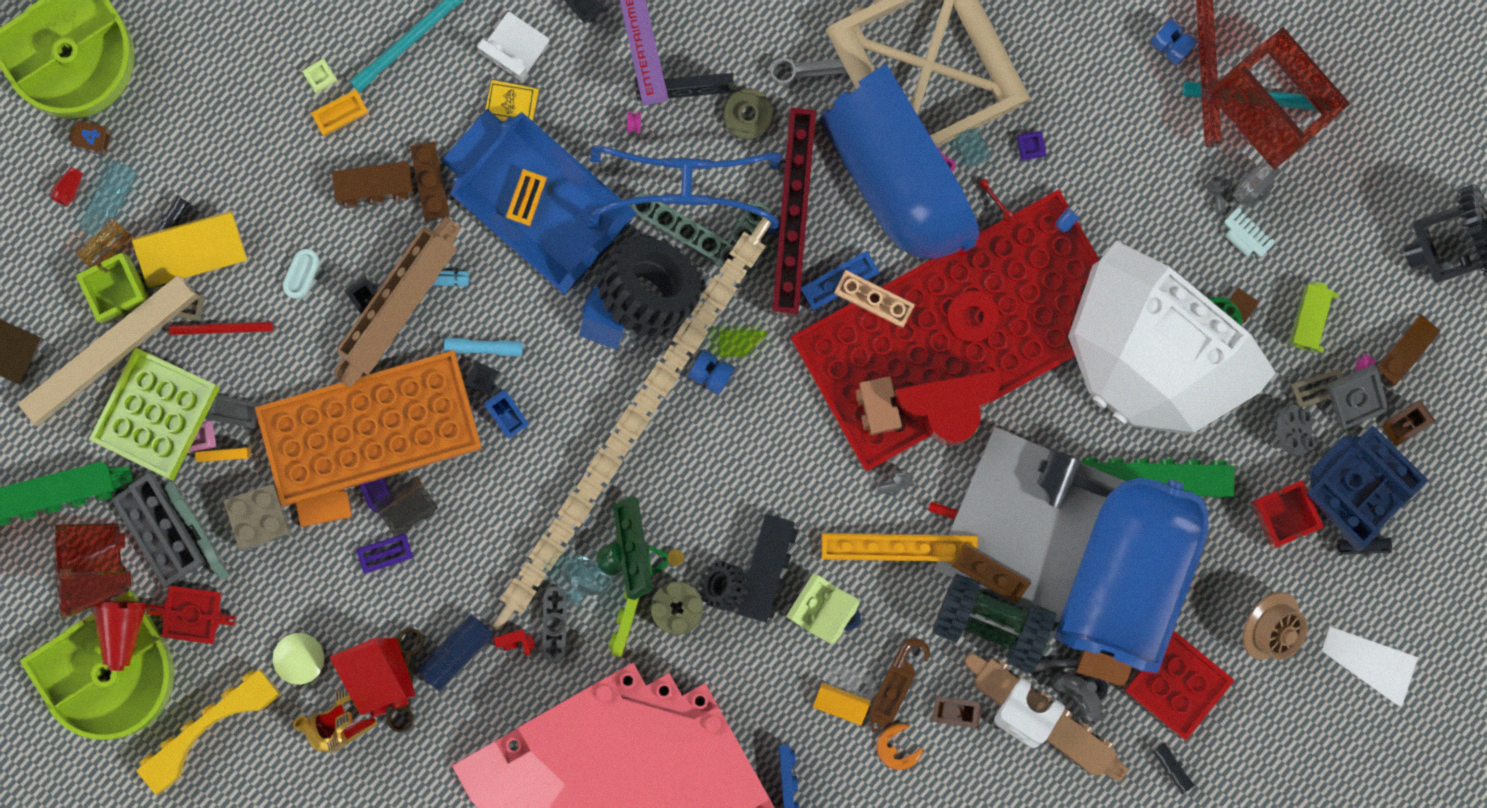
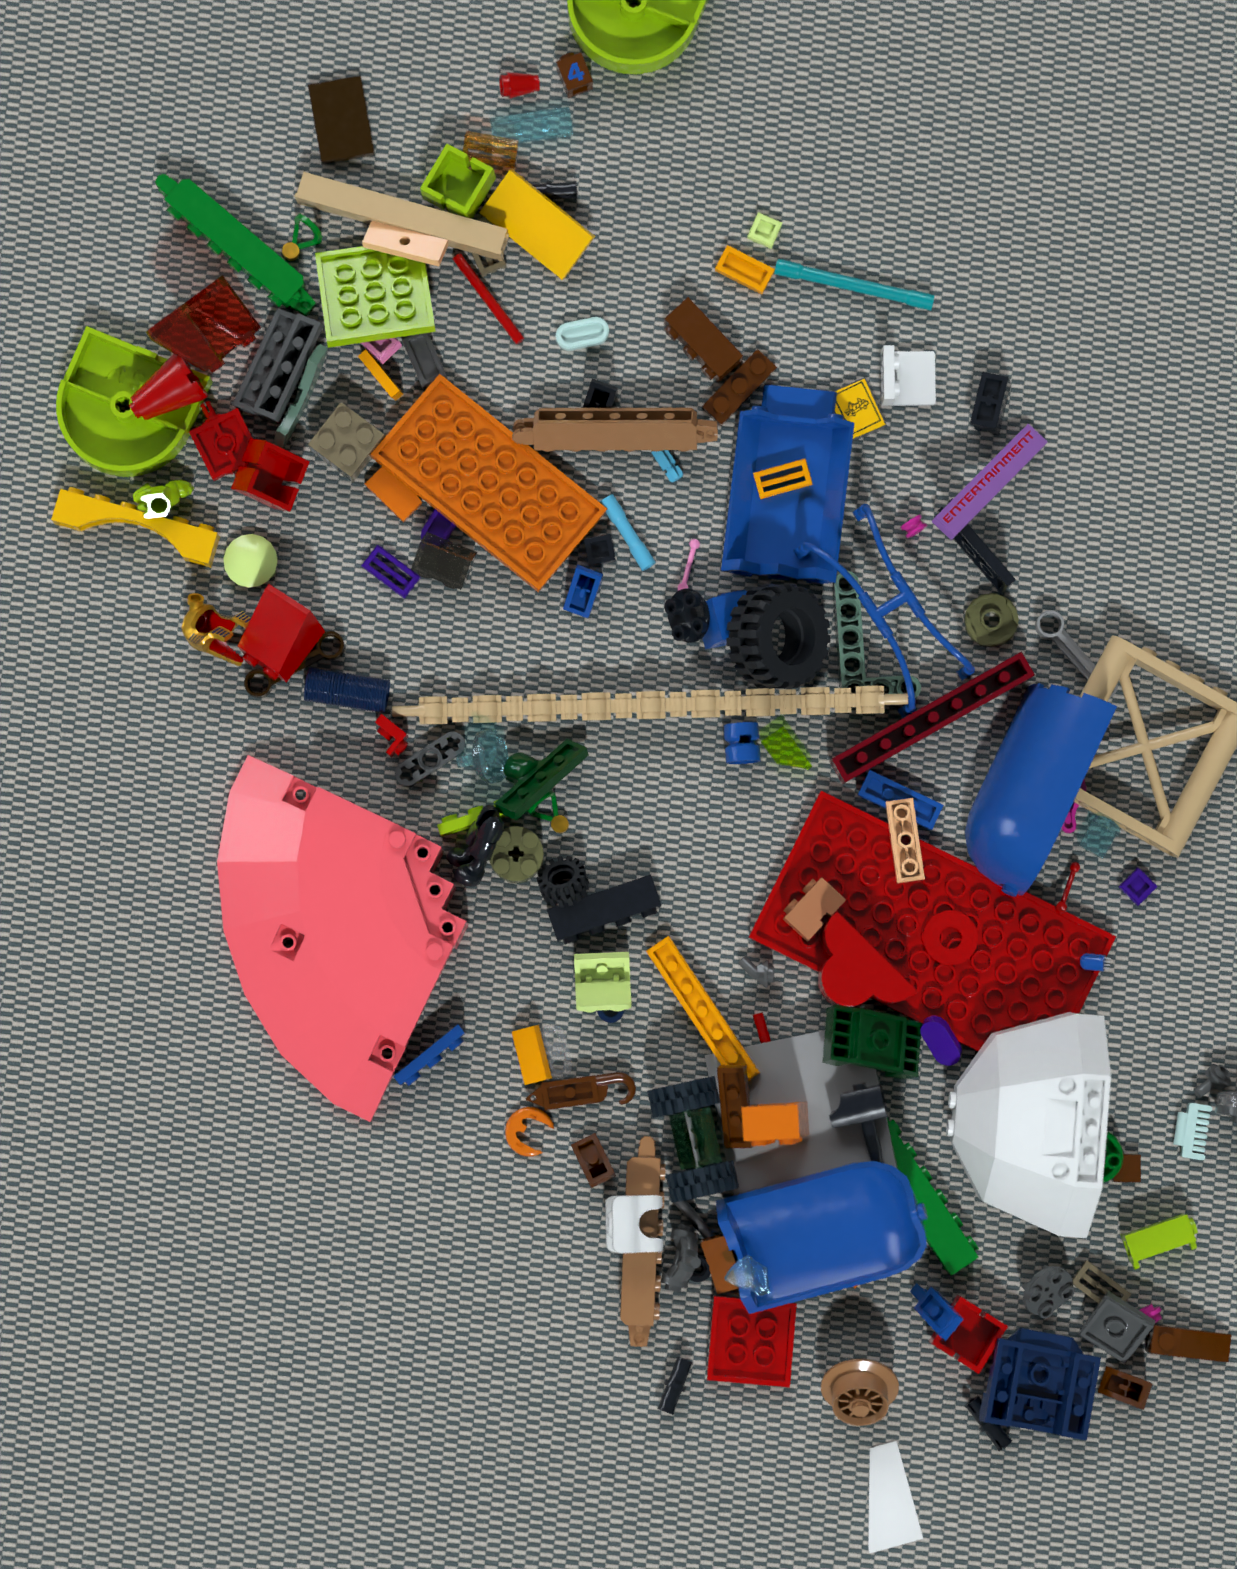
camera: 55 degrees right, 0 degrees up
none -> lime animal [132,480,194,519]
none -> red piece [231,438,310,512]
none -> green piece [282,214,322,261]
none -> light nougat tile [362,221,448,267]
none -> black piece [446,805,504,887]
none -> black dish [664,588,710,643]
none -> bright pink hinge [678,539,700,591]
none -> clear light blue tile [724,1255,770,1296]
none -> orange brick [742,1102,809,1146]
none -> dark green plate [822,1005,922,1079]
none -> blue hinge [910,1283,963,1340]
none -> dark purple tile [920,1016,962,1066]

